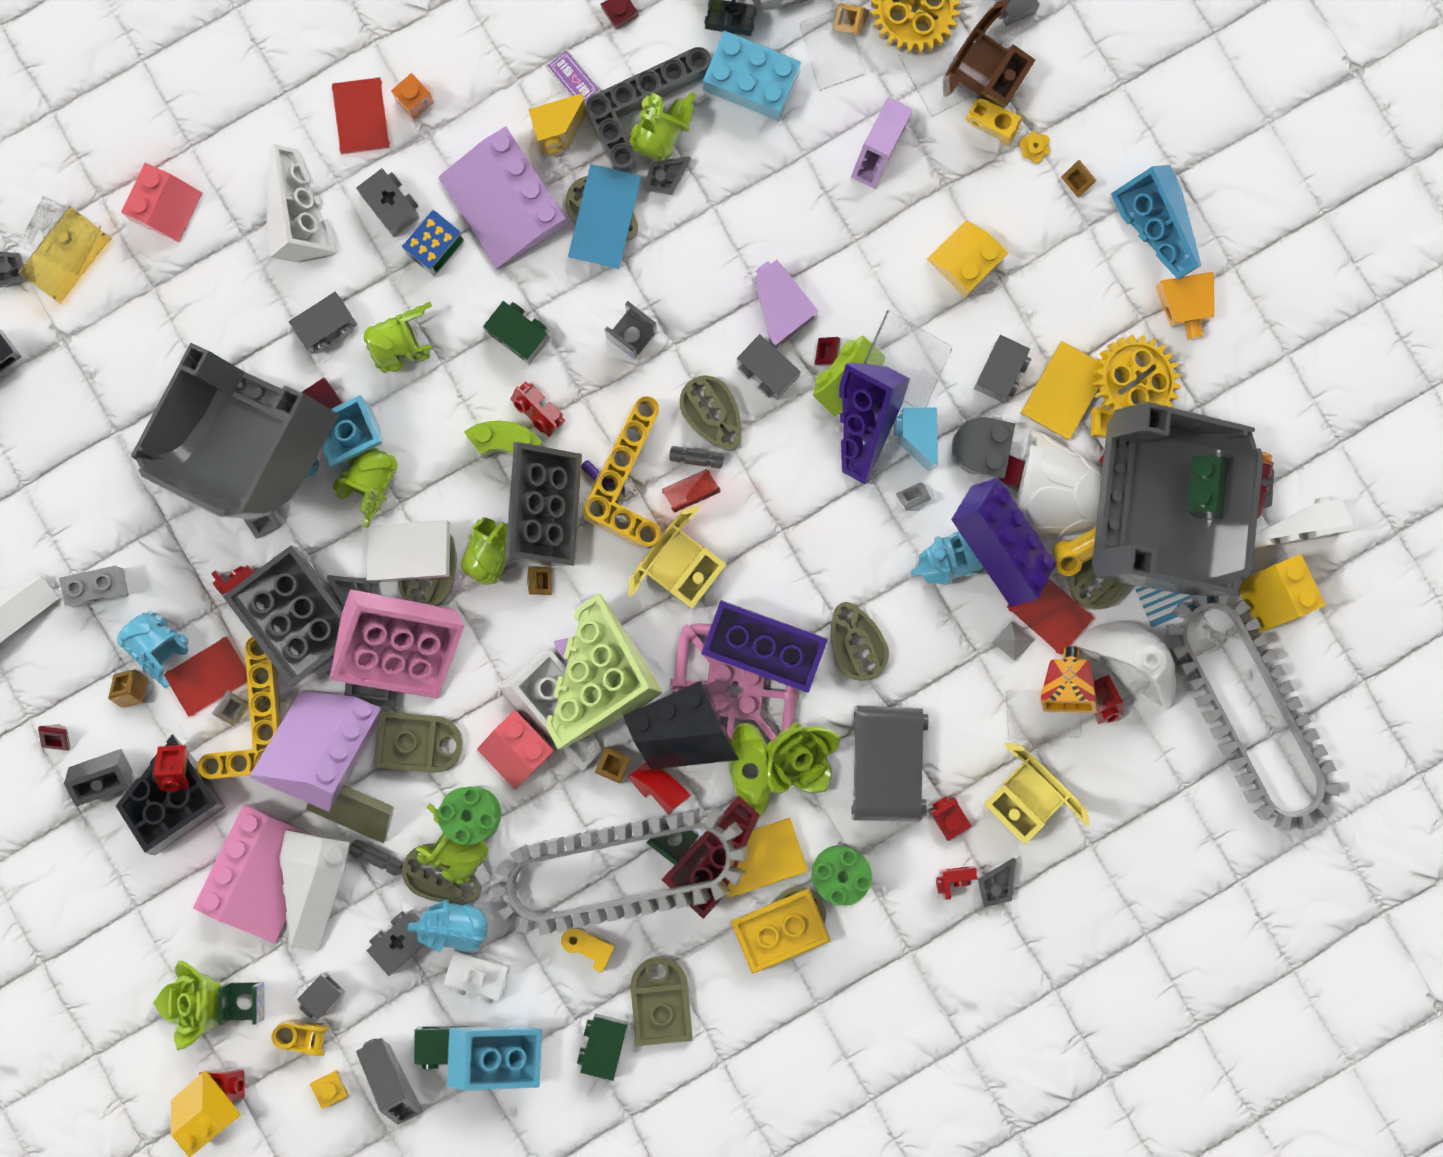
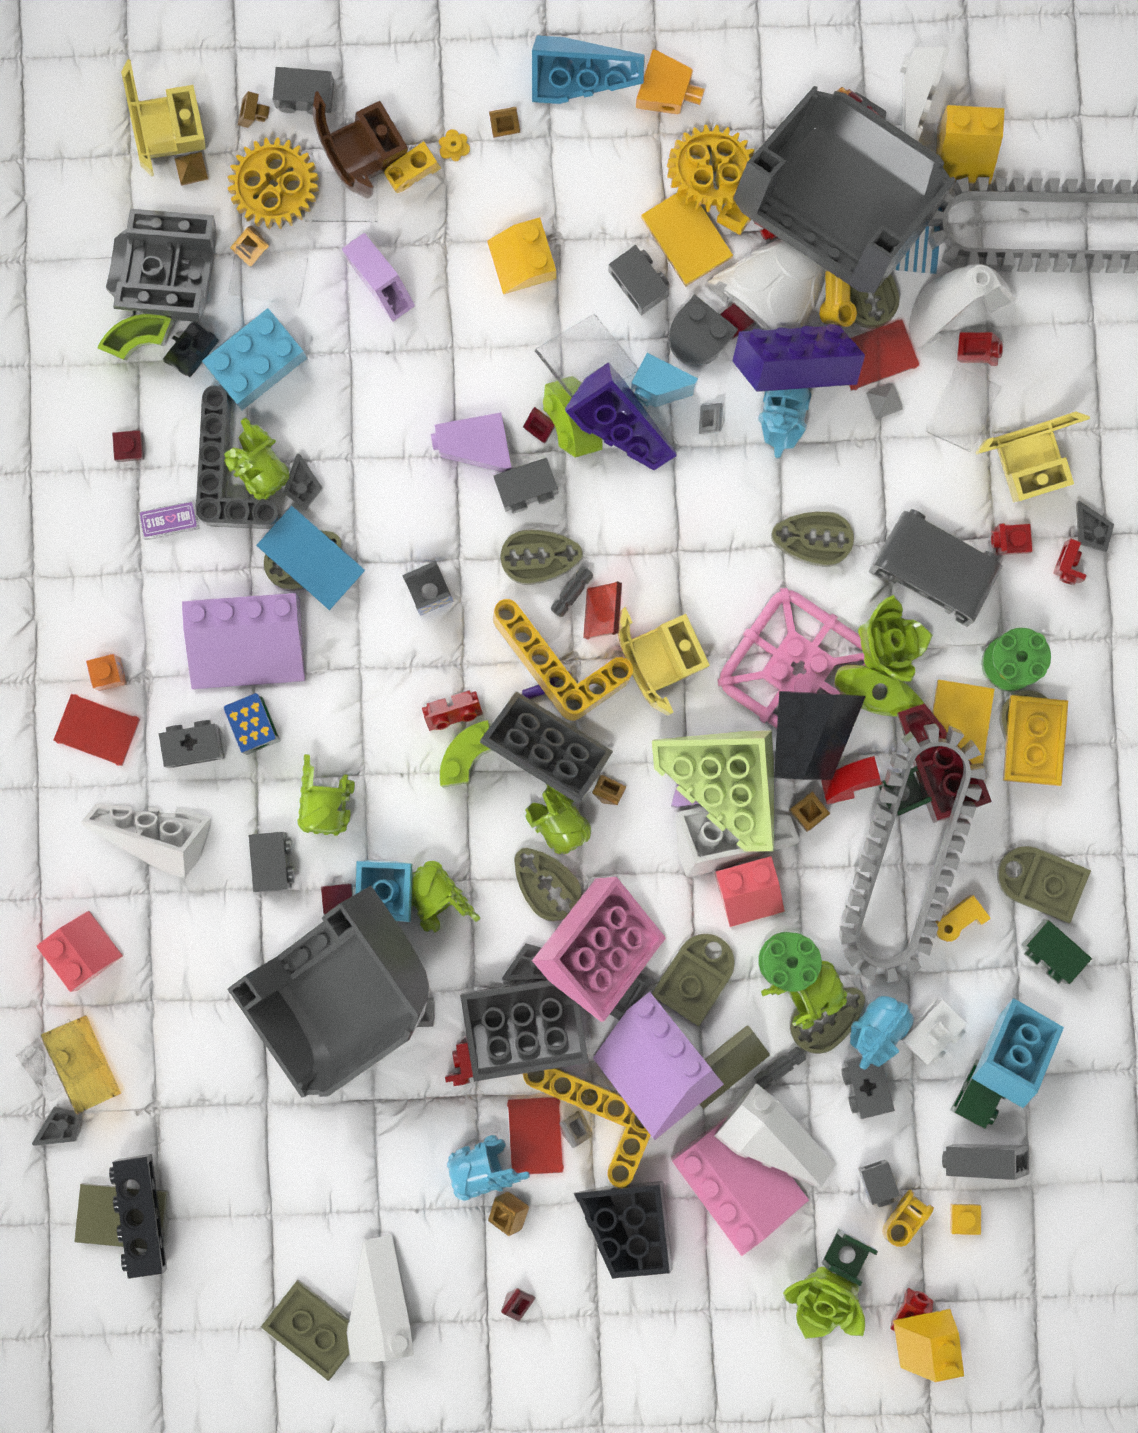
camera: 55 degrees left, 0 degrees up
light grey brick [59,565,129,608] -> none
dark grey brick [64,749,133,807] -> none
red bracket [153,745,189,792] -> none
white tile [366,520,450,583] -> none
dark green brick [483,300,550,365] -> none
yellow slope [528,94,587,156] -> none
dark purple brick [701,600,828,693] -> none
torso [1040,646,1097,713] -> none
dark green brick [1188,455,1228,519] -> none

